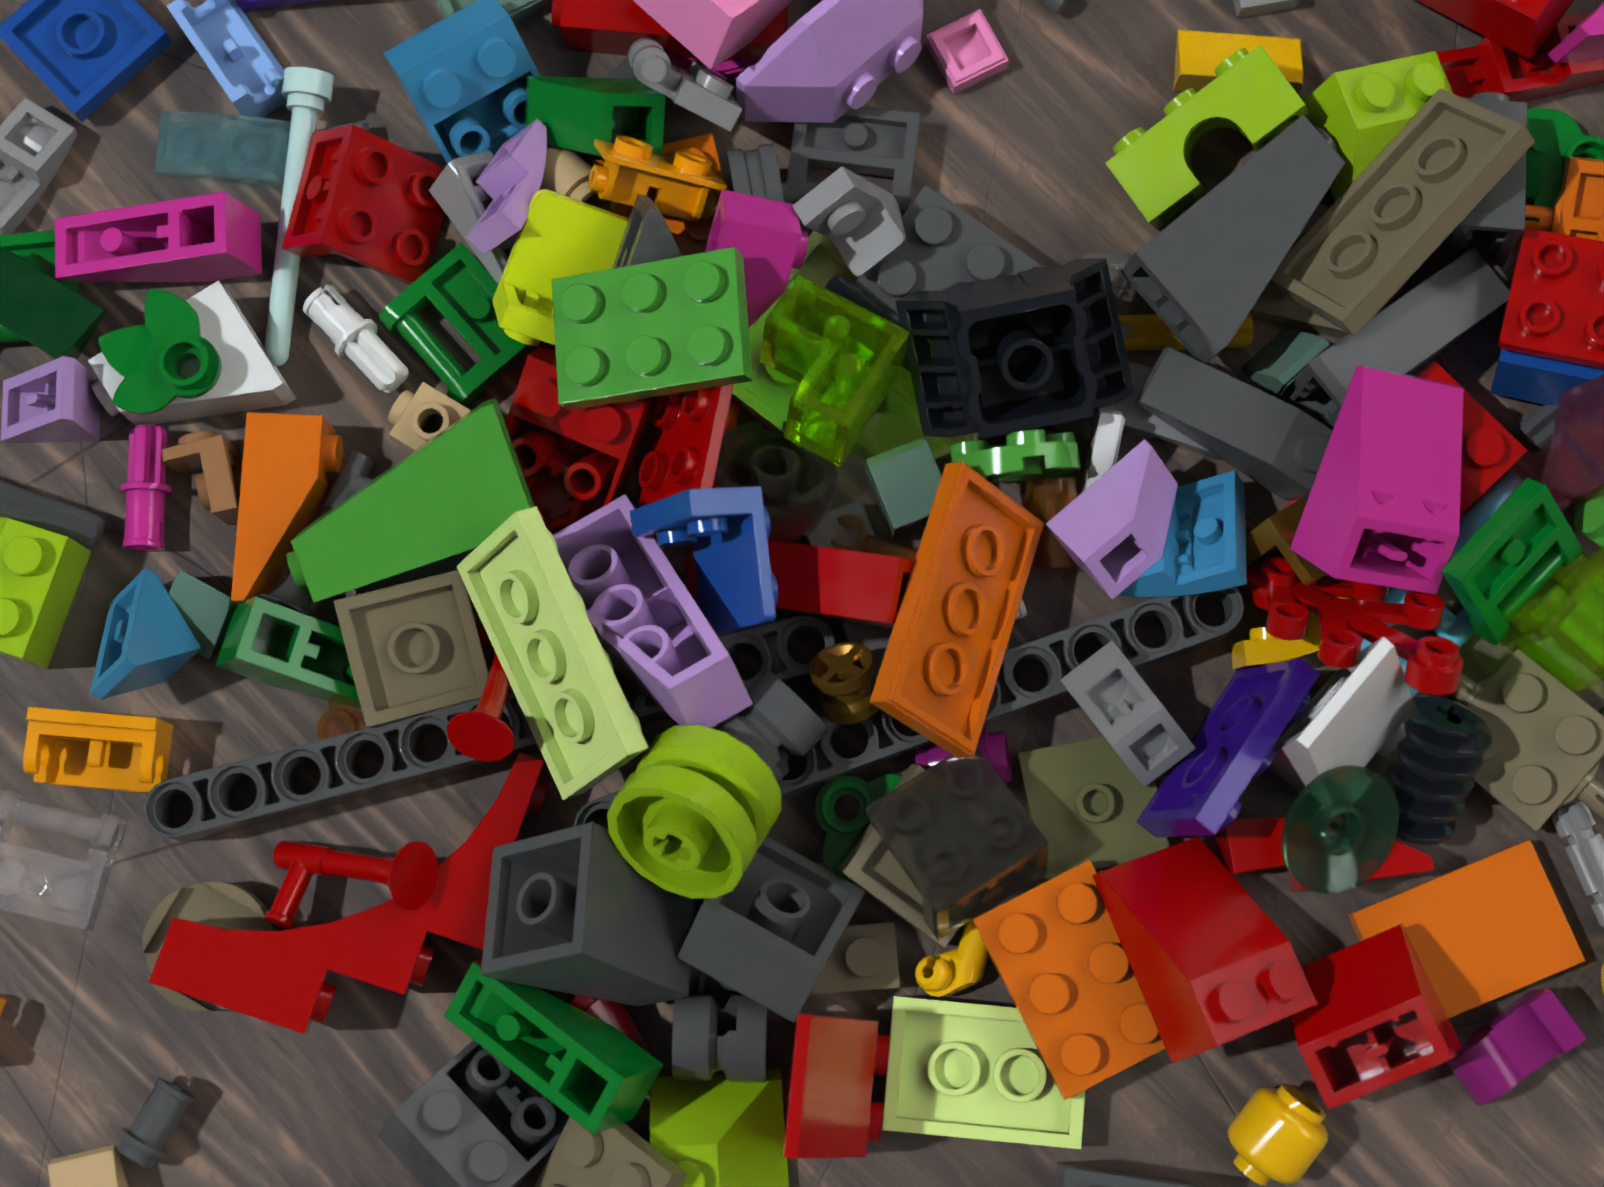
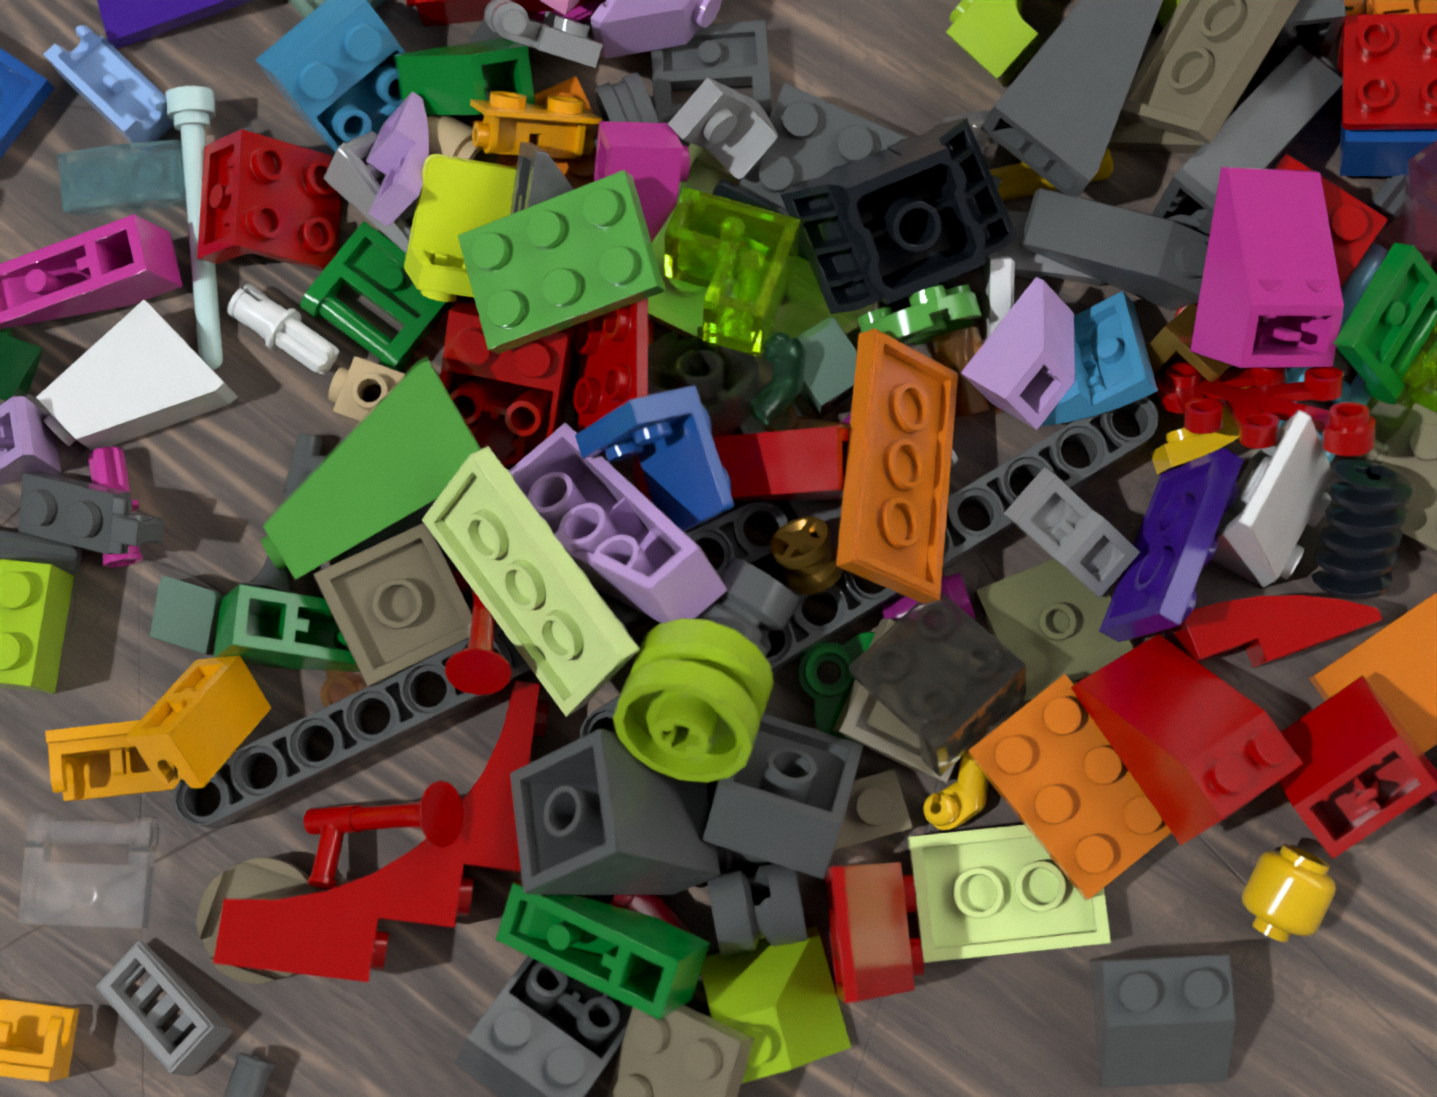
camera: 10 degrees left, 0 degrees up
dark azure slope [90,568,202,699] -> none
green plate [98,289,222,415] -> none
medium nougat bracket [161,431,242,525] -> none
orange slope [231,412,343,605] -> none
sand green slope [1244,329,1330,399] -> none
clear green dish [1282,765,1399,893] -> none
none -> dark grey hinge [18,472,164,554]
none -> light grey slope [96,941,233,1076]
none -> light orange hinge [125,655,271,788]
none -> clear green arm [747,332,806,426]

